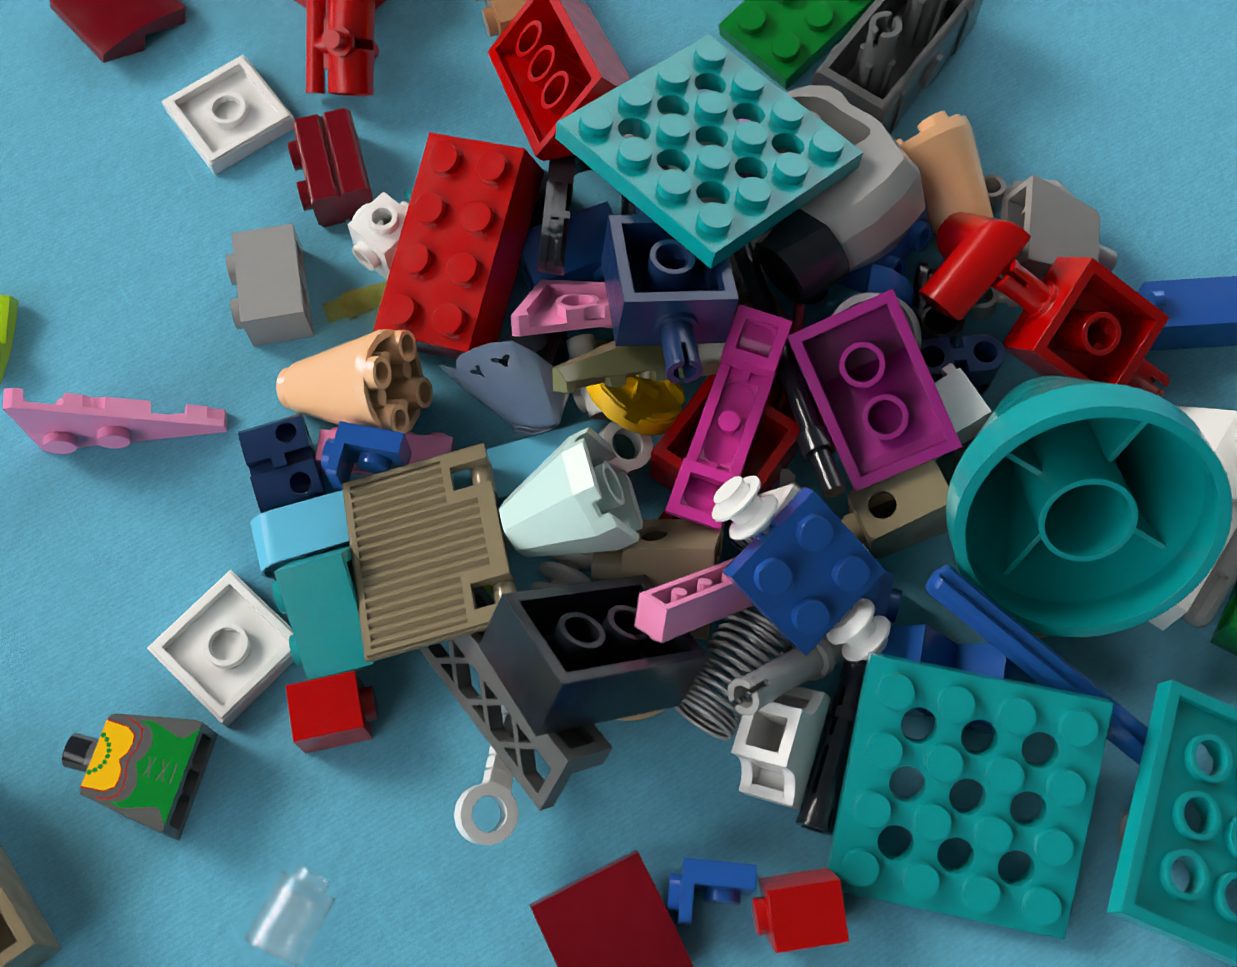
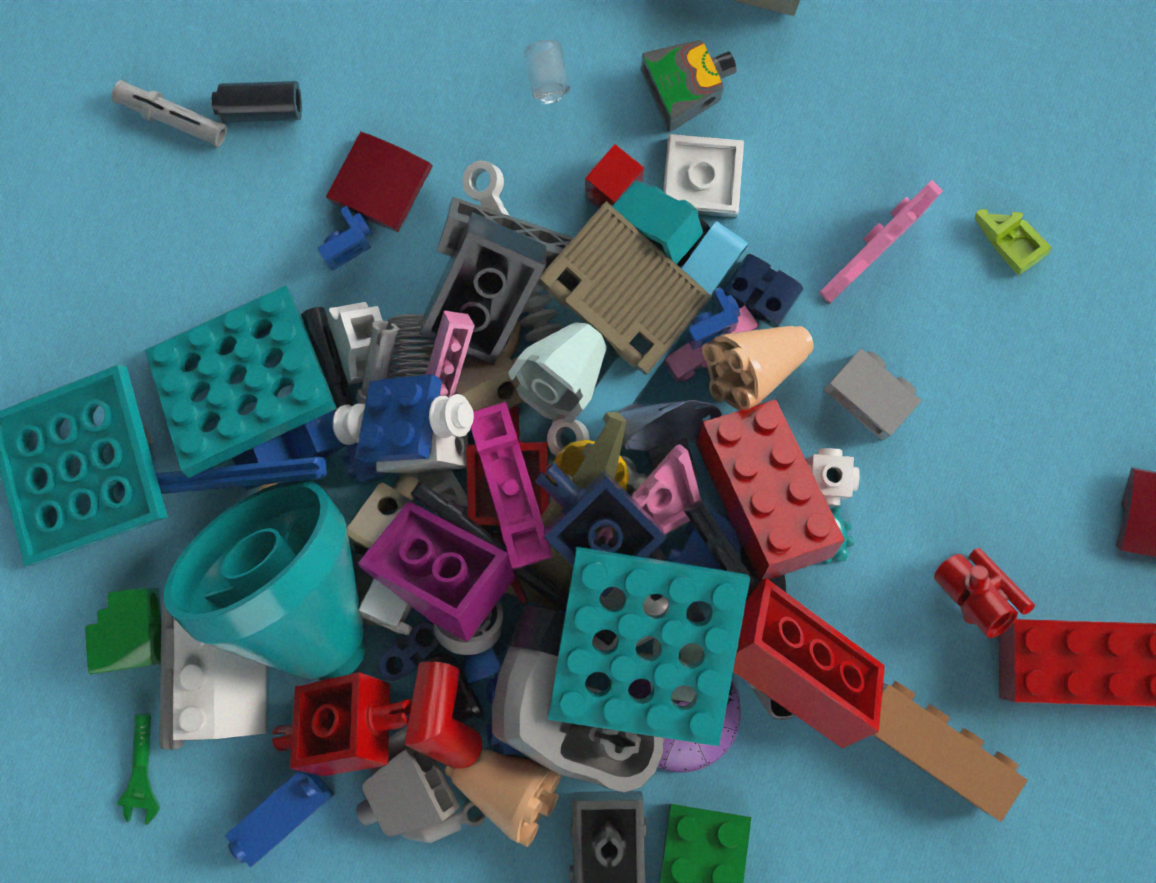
camera: 145 degrees right, 15 degrees up
white tile [161,55,294,175] -> none
dark red brick [287,107,374,227] -> none
clear yellow animal [322,280,387,324] -> none
red brick [751,867,849,953] -> none

